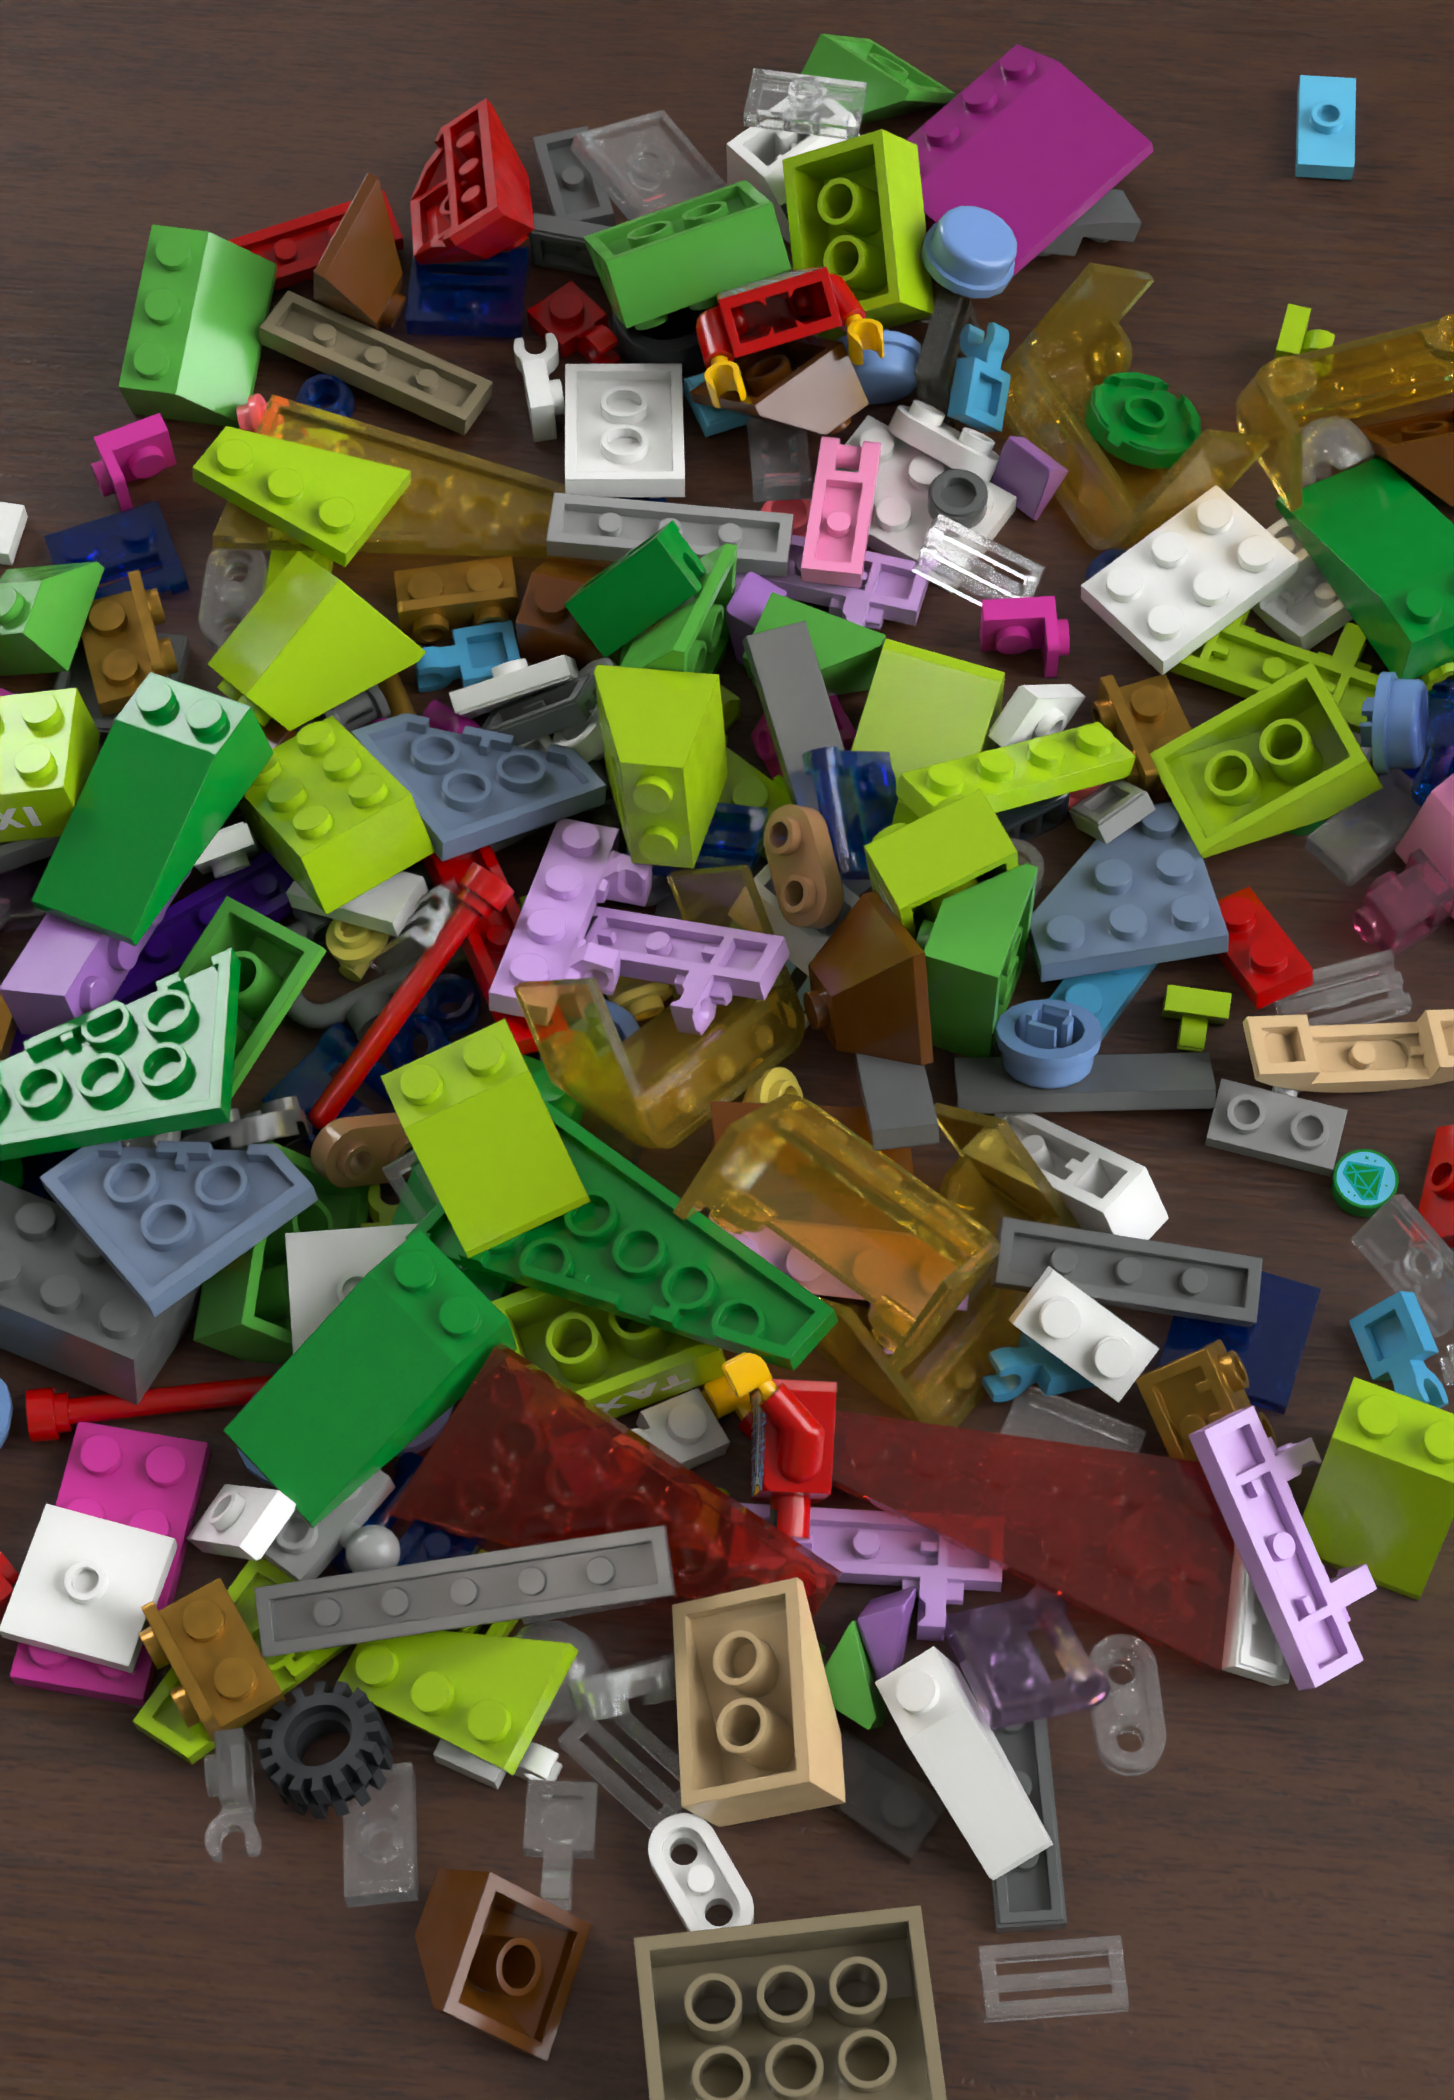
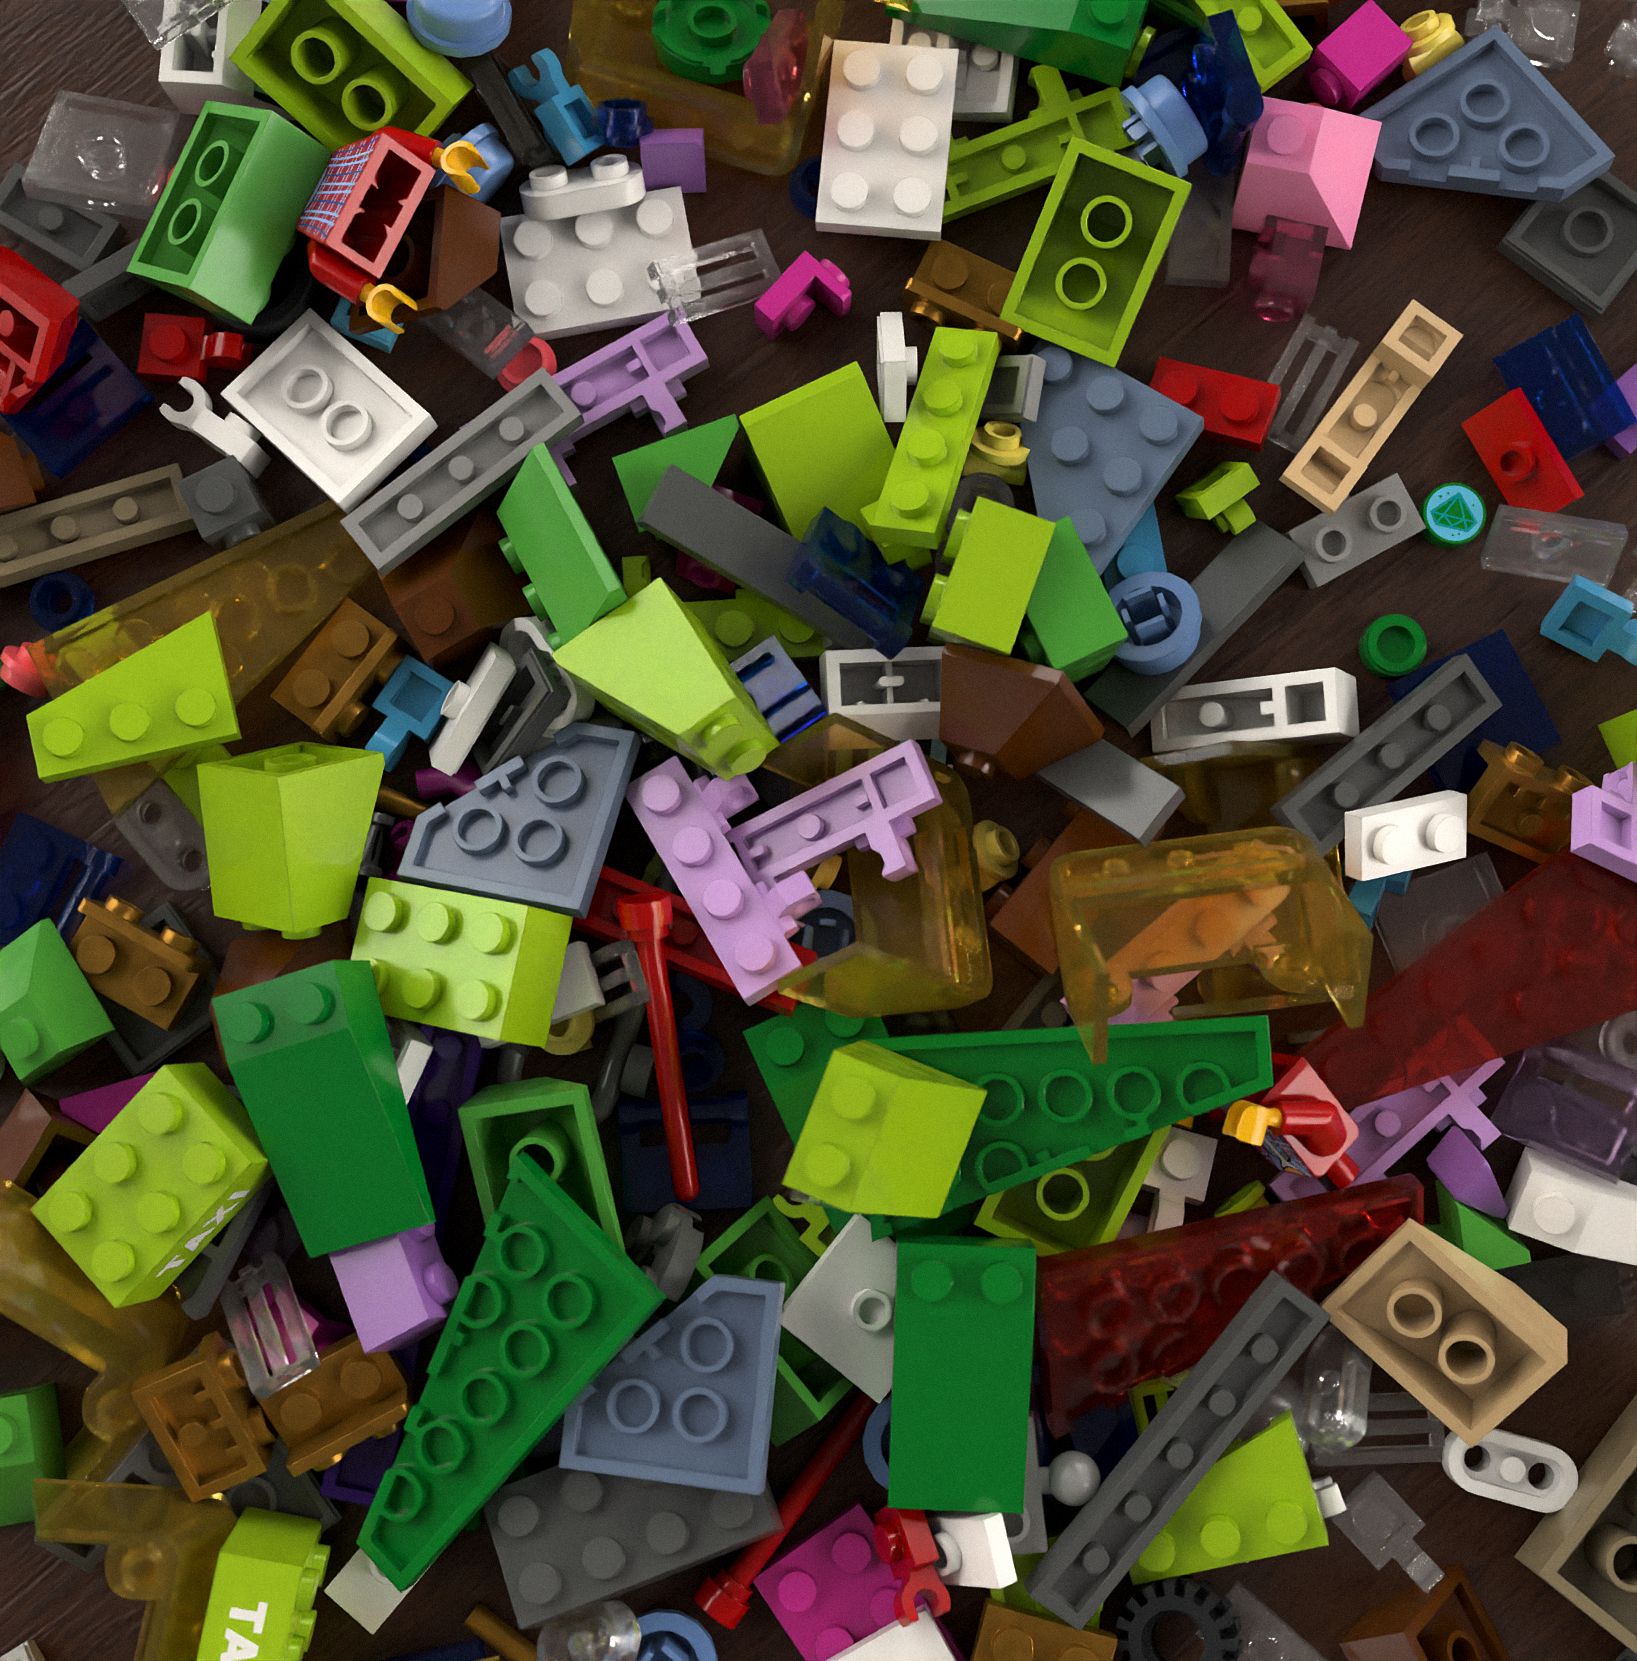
camera: 45 degrees left, 20 degrees up
medium nougat plate [311,1112,417,1188] -> none
green hinge [564,520,706,658] -> none
medium lavender slope [725,572,788,666] -> none
medium nougat plate [764,804,844,929] -> none
bright pink plate [801,436,881,588] -> none
dark grey tile [928,469,988,531] -> none
none -> dark grey brick [176,455,280,556]
none -> clear blue plate [591,98,654,148]
none -> clear pink plate [743,9,812,125]
none -> red plate [873,1504,951,1628]
none -> light yellow plate [962,420,1030,486]
none -> green tile [1359,614,1427,680]

